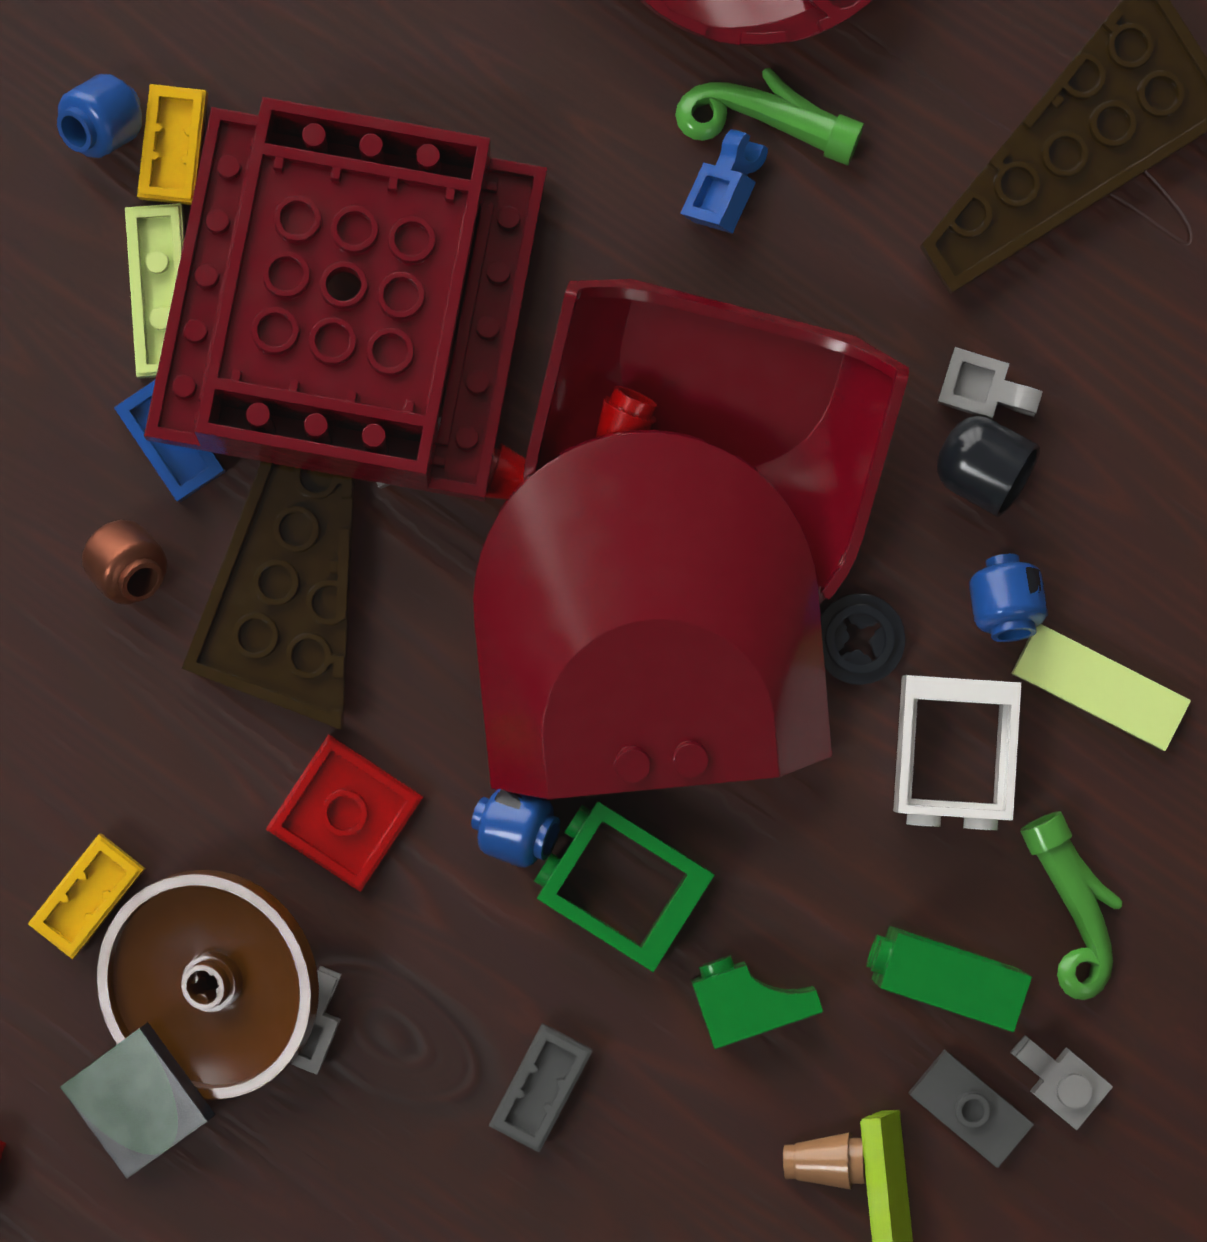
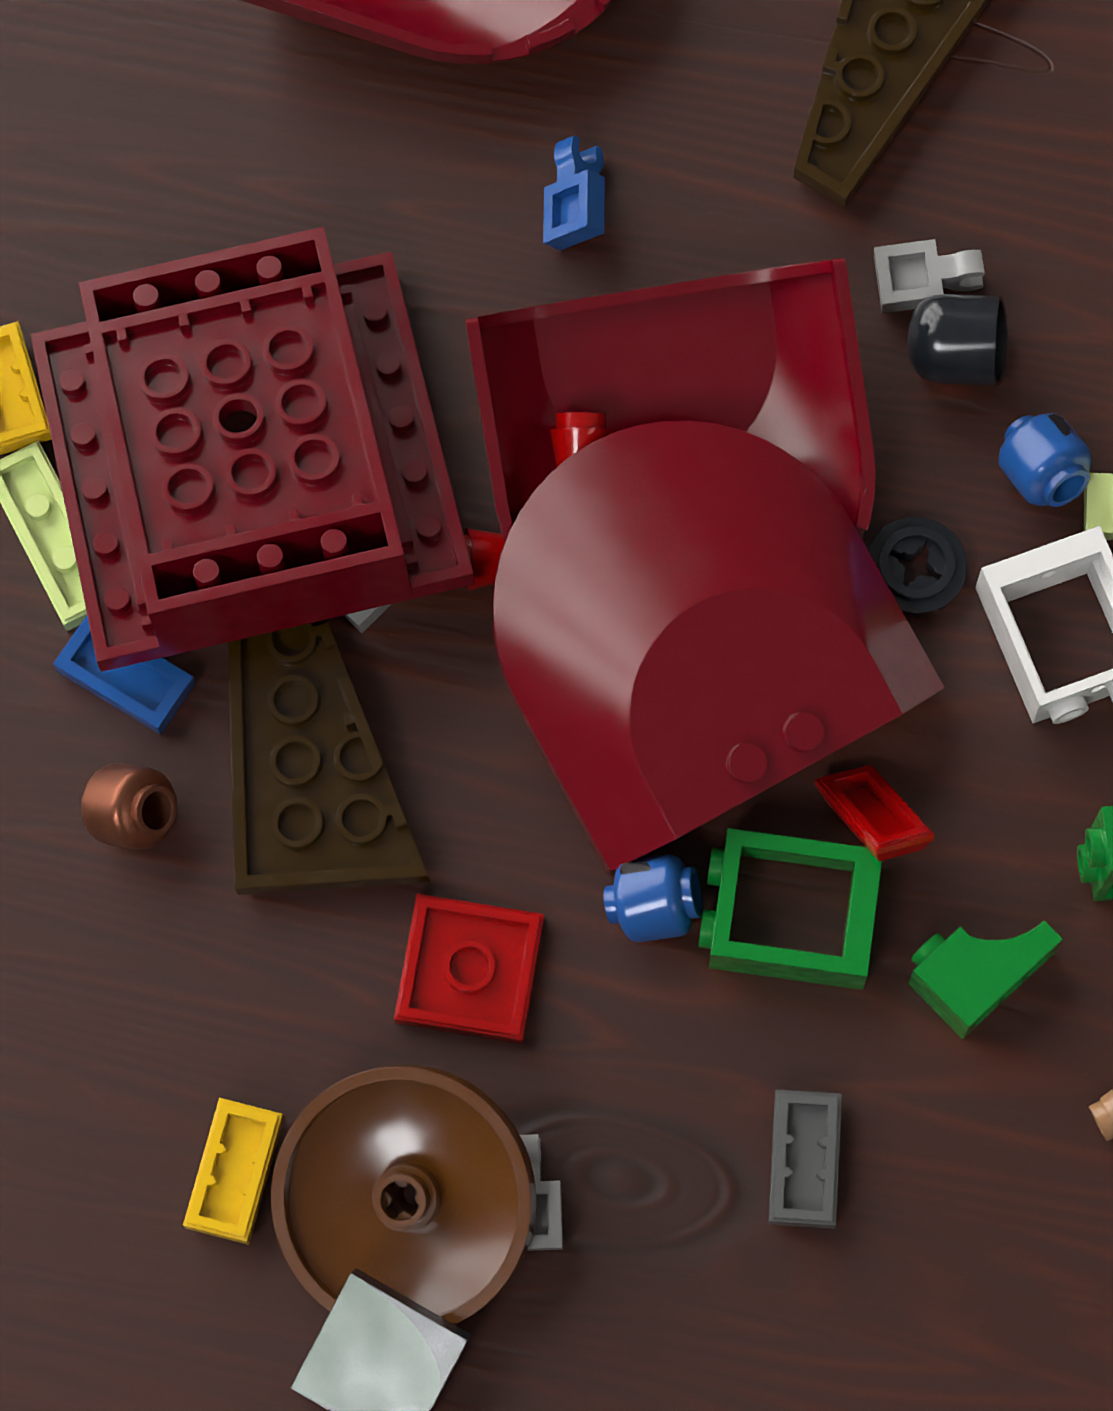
camera: 20 degrees left, 15 degrees down
bright green plant [675,68,865,166] -> none
none -> red tile [815,765,935,862]

